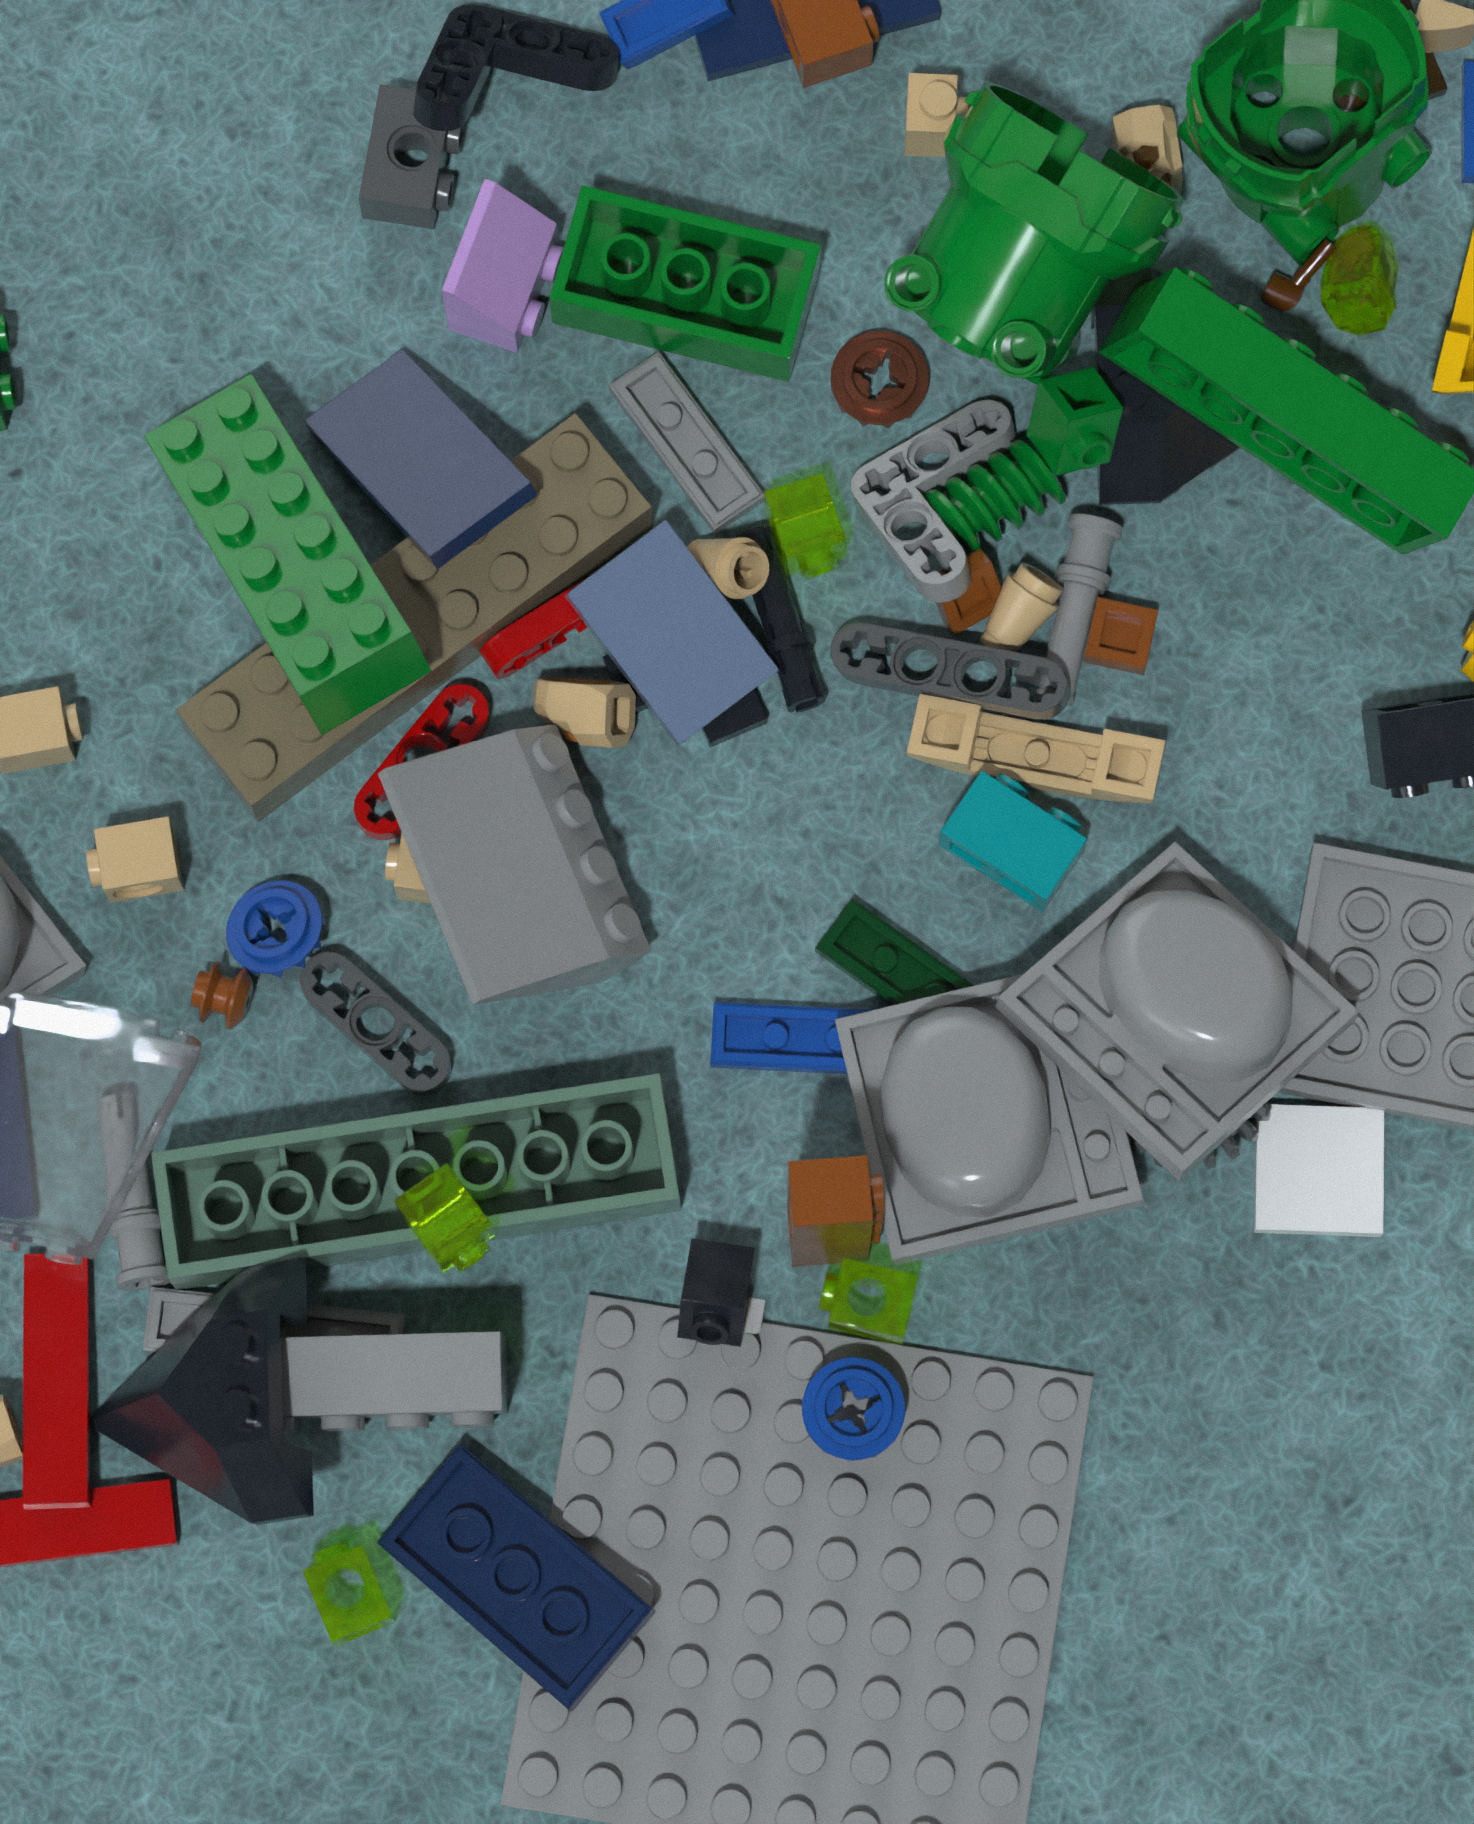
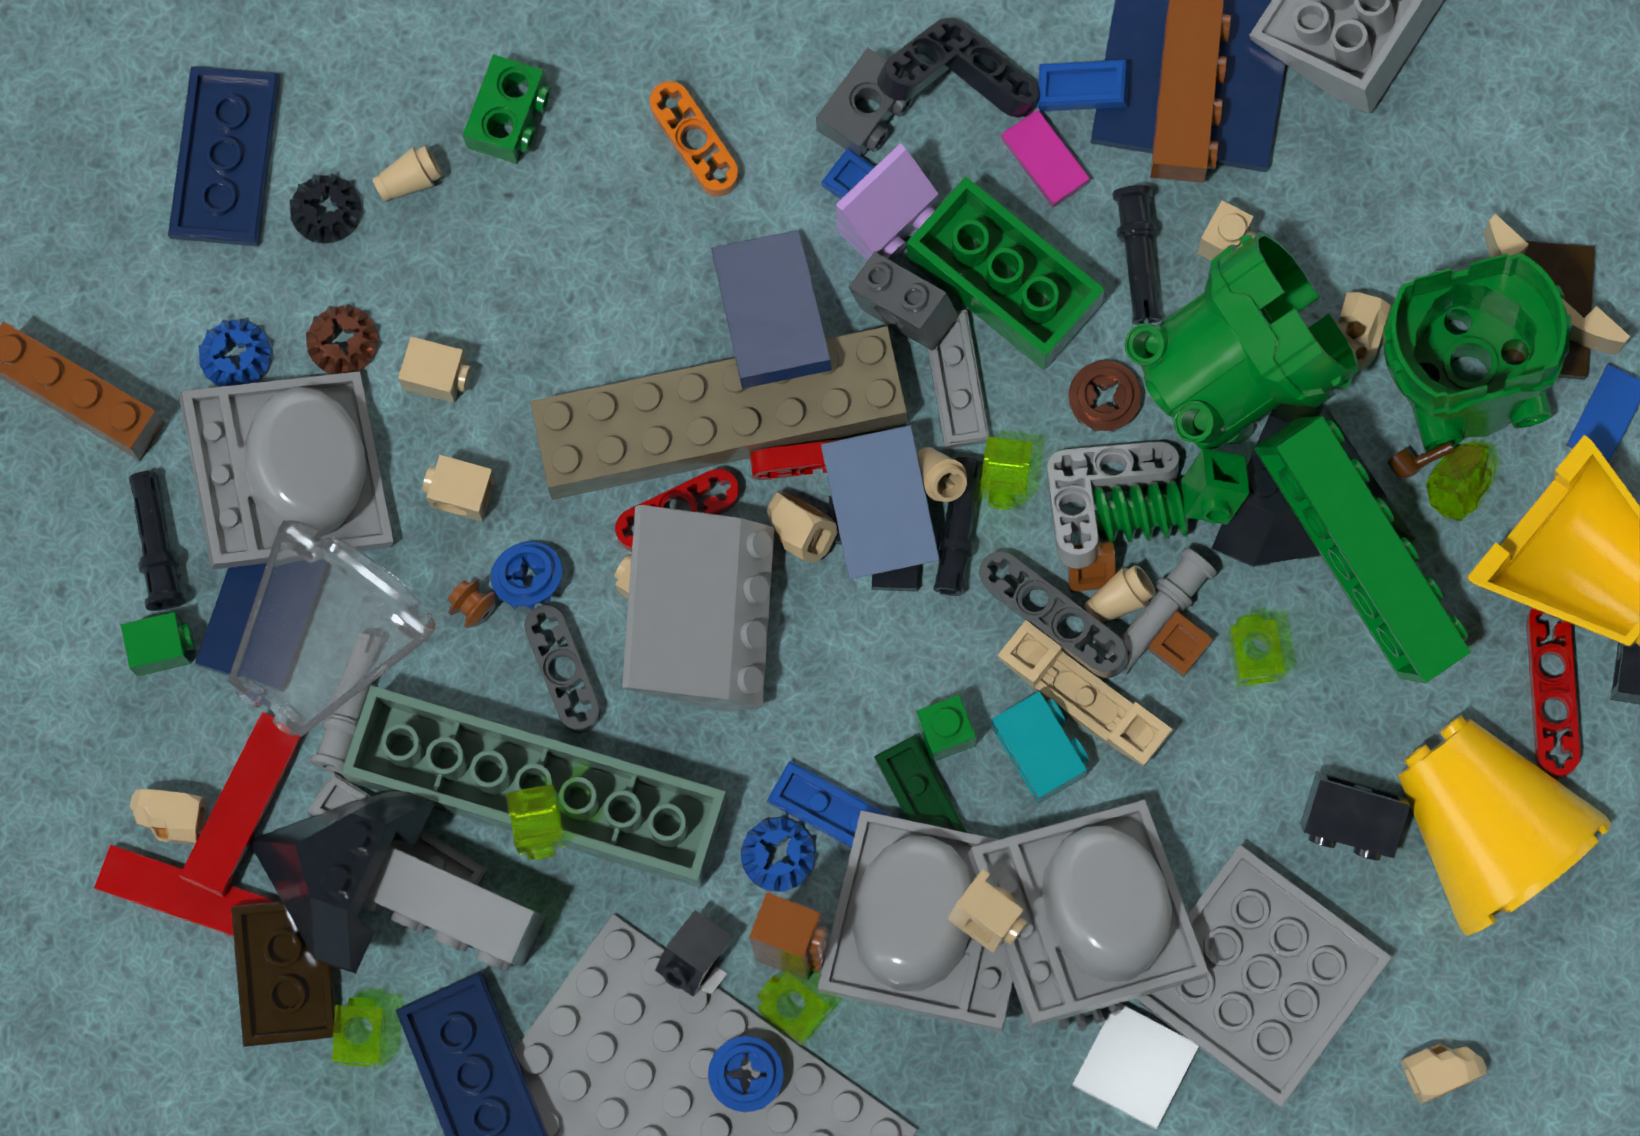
camera: 30 degrees right, 0 degrees up
green brick [144,374,432,735] -> none
none -> dark brown tile [231,901,337,1047]
none -> orange beam [650,81,739,197]
none -> blue gear [741,817,815,892]
none -> blue tile [821,148,875,200]
none -> dark grey brick [849,251,958,351]
none -> green brick [916,695,976,763]
none -> tan brick [947,869,1028,953]
none -> dark pink tile [1001,109,1090,208]
none -> black pin [1112,185,1162,325]
none -> clear neon green brick [1227,614,1286,688]

